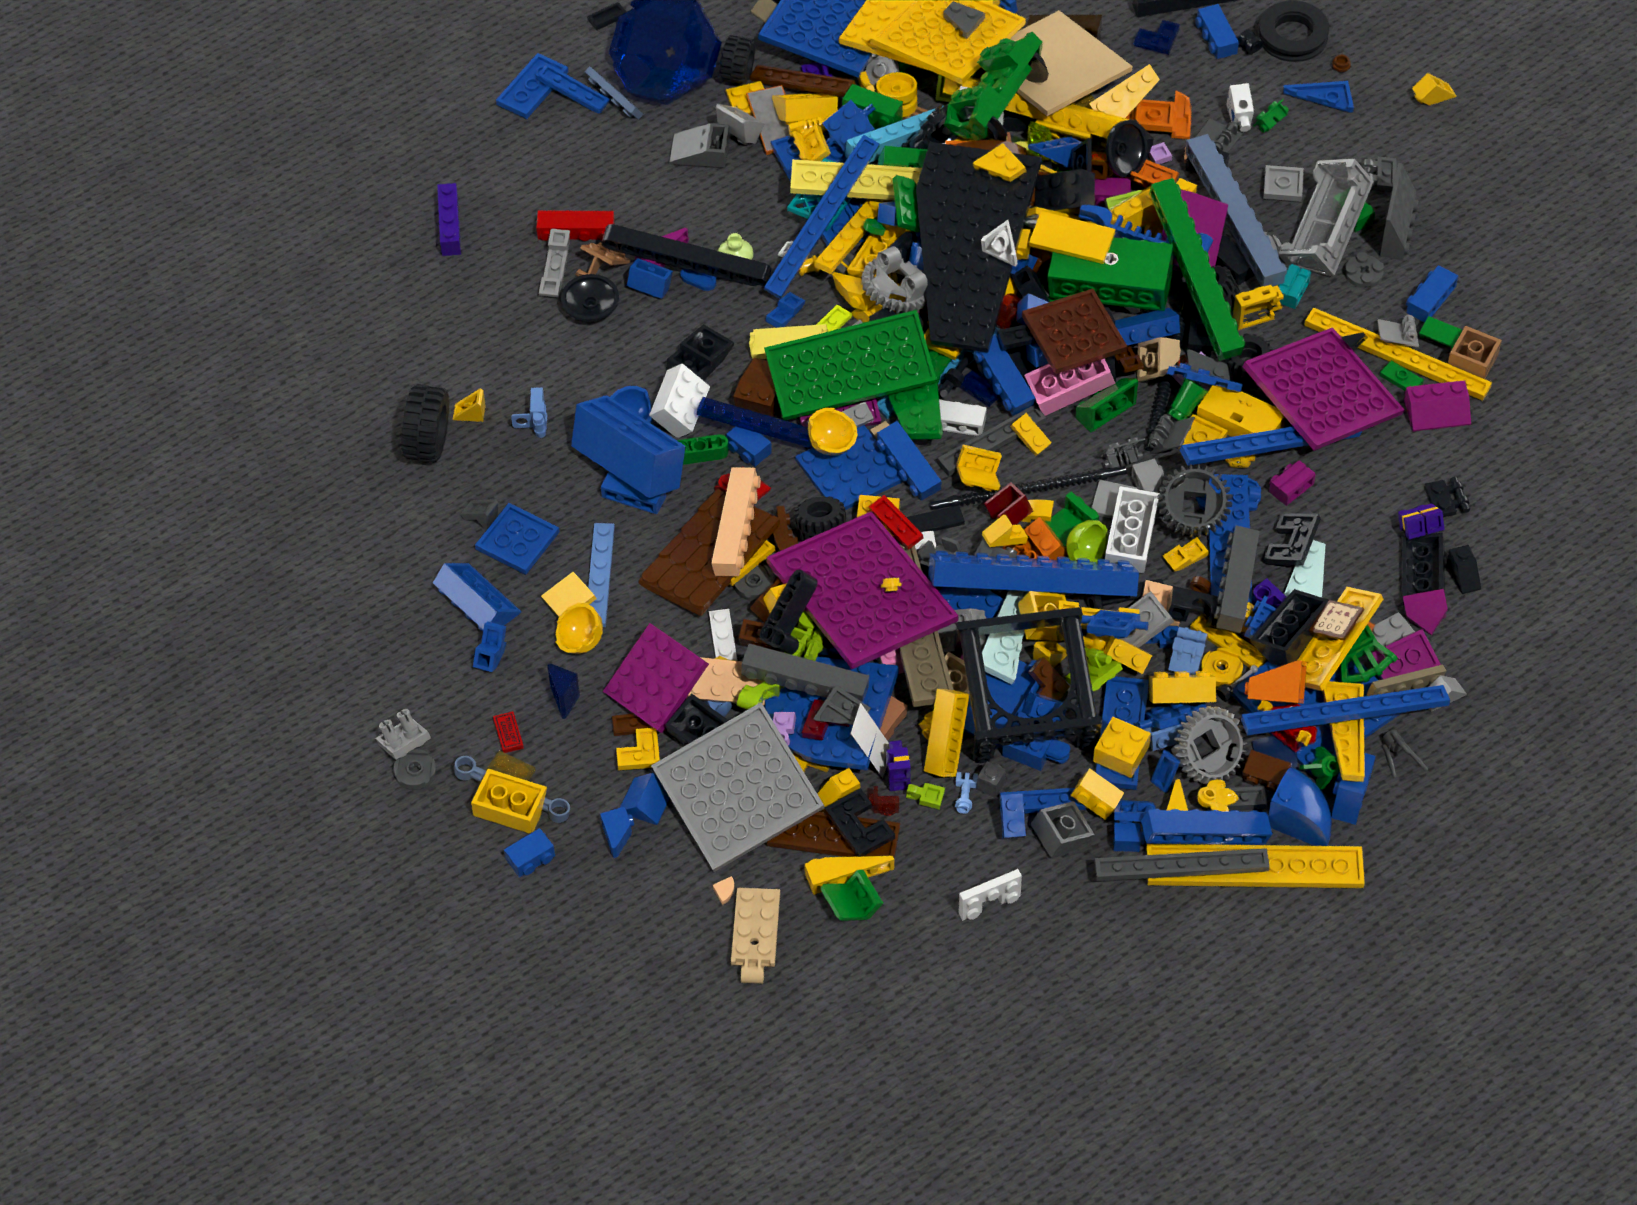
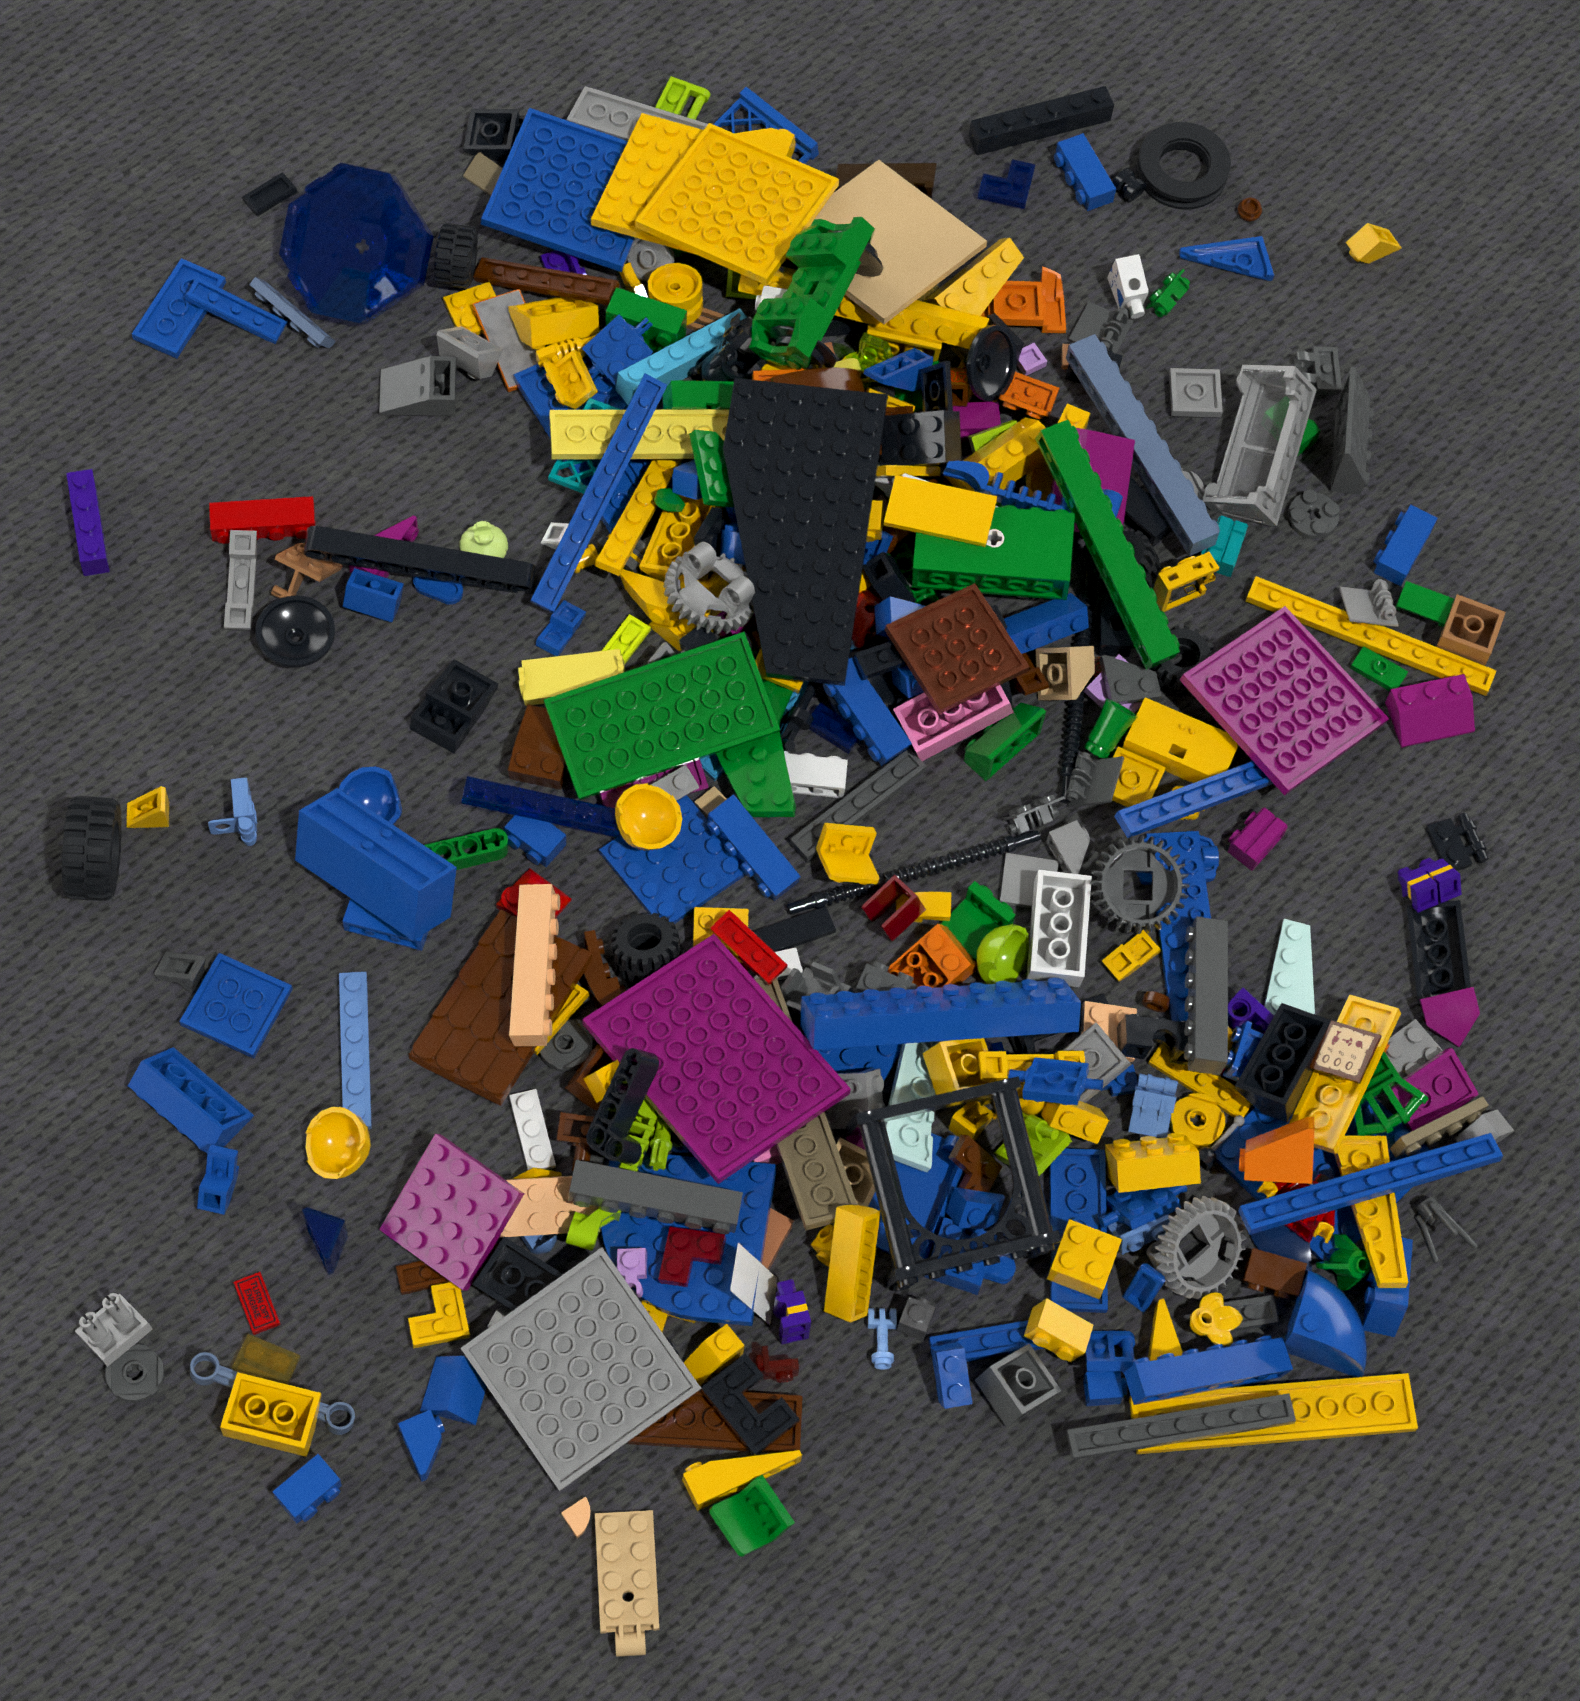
camera: 15 degrees left, 10 degrees up
yellow tile [541,572,597,617] -> none
white brick [649,364,710,438] -> none
dark grey wing [813,685,871,725] -> none
yellow plate [881,578,902,591] -> none
lime plate [906,783,945,810] -> none
dark grey wing [944,1,985,39] -> none
white plate [959,869,1022,921] -> none
yellow wing [973,143,1026,182] -> none
white slope [981,220,1018,267] -> none
yellow slope [982,515,1028,547] -> none
yellow plate [1010,413,1052,456] -> none
blue wing [1167,363,1243,392] -> none
black plate [1264,513,1321,565] -> none
black slope [1341,332,1368,350] -> none
black slope [1447,544,1481,594] -> none

